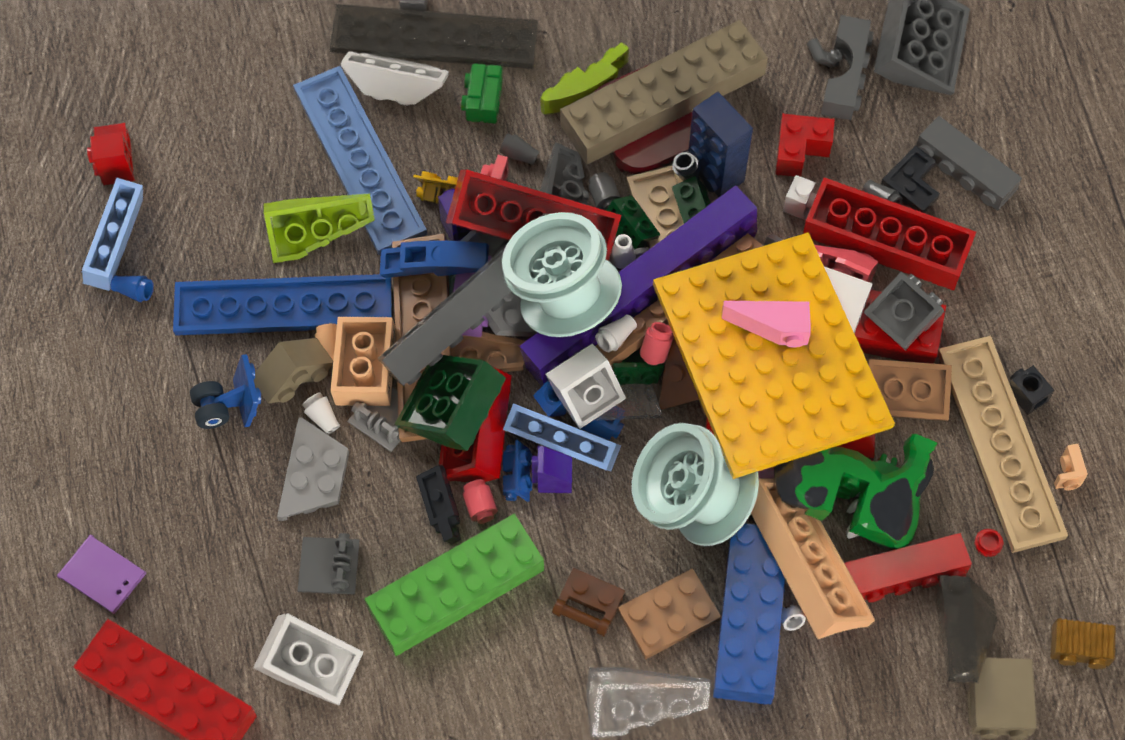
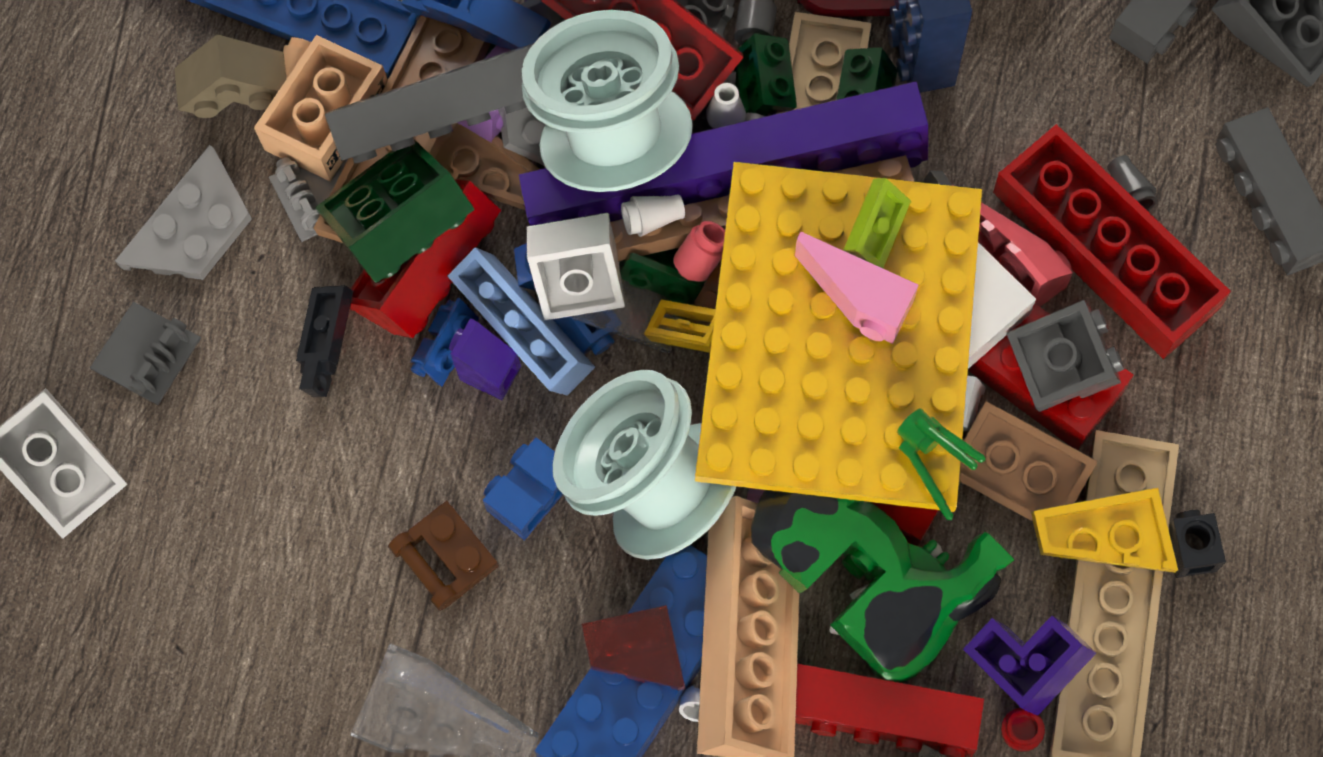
camera: 30 degrees right, 5 degrees up
plate [190,354,261,429] -> none
white cone [302,393,340,435] -> none
bright green brick [365,513,544,656] -> none
coral brick [463,479,498,524] -> none
medium nougat plate [617,568,721,660] -> none
black cone [672,152,700,181] -> none
red brick [775,113,835,177] -> none
white brick [783,175,817,220] -> none
black plate [881,145,940,213] -> none
light nougat bracket [1054,444,1088,490] -> none
none -> blue brick [483,437,563,541]
none -> clear red wing [582,605,685,691]
none -> yellow tile [644,299,716,353]
none -> lime plate [843,178,911,268]
none -> green plant [897,408,985,520]
none -> dark purple brick [963,616,1096,716]
none -> yellow wing [1031,487,1178,573]

